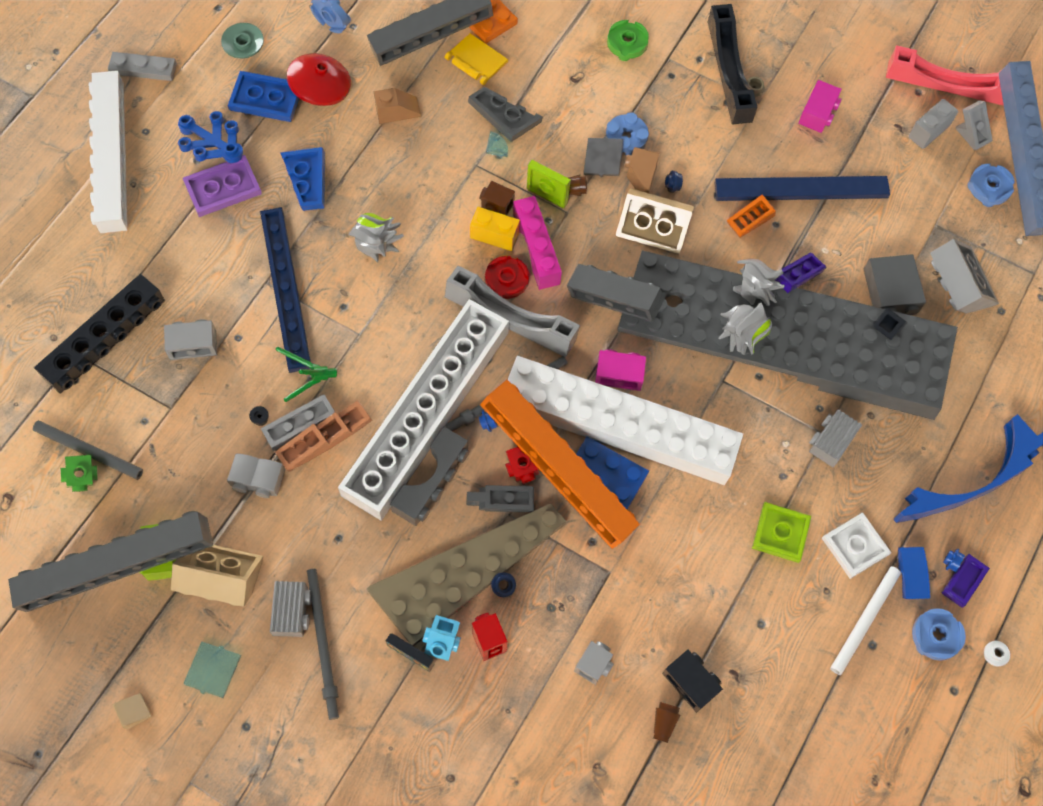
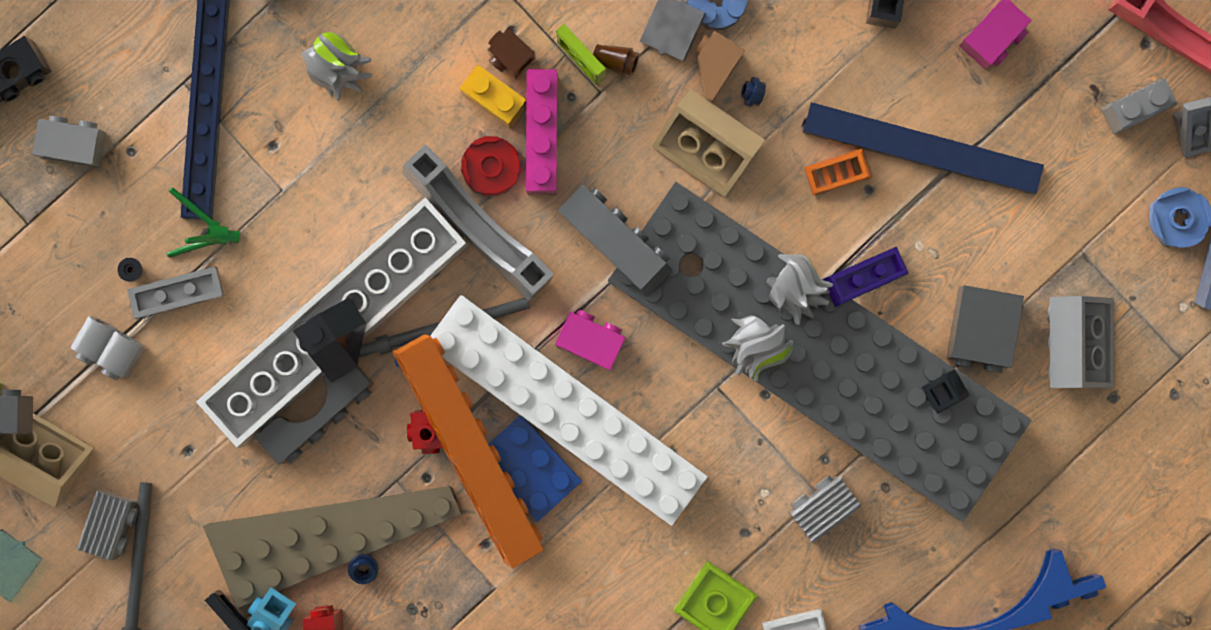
camera: 20 degrees right, 20 degrees up
nougat slope [275,400,373,472] -> none
dark grey hinge [466,485,534,512] -> none
none -> black slope [293,298,367,383]

